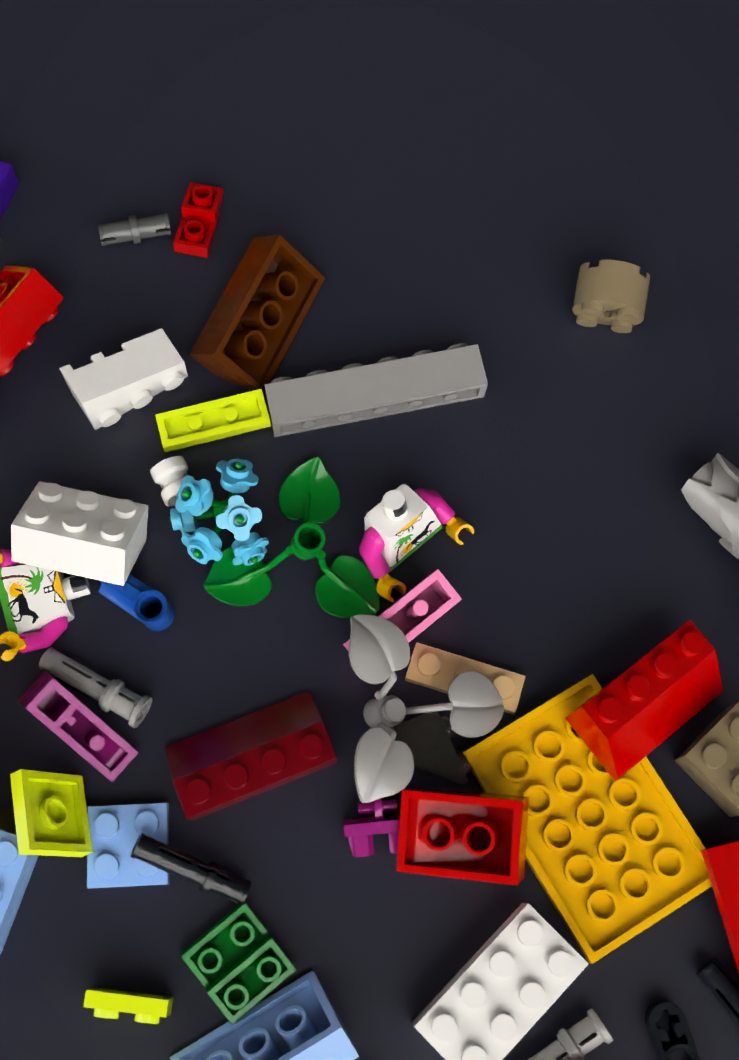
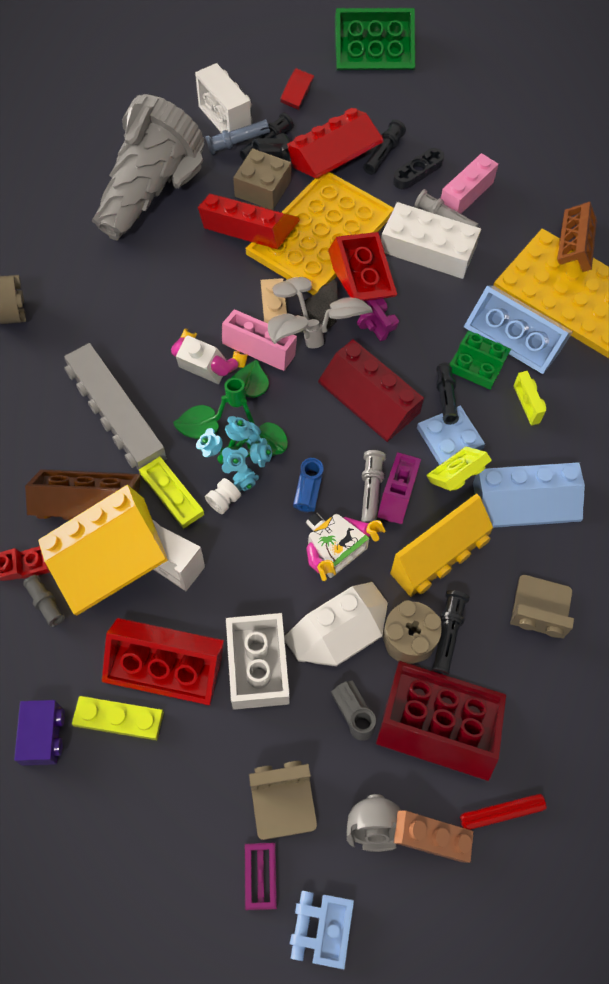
camera: 110 degrees left, 10 degrees down
white brick [11,481,148,586] -> none
none -> yellow slope [38,485,168,616]

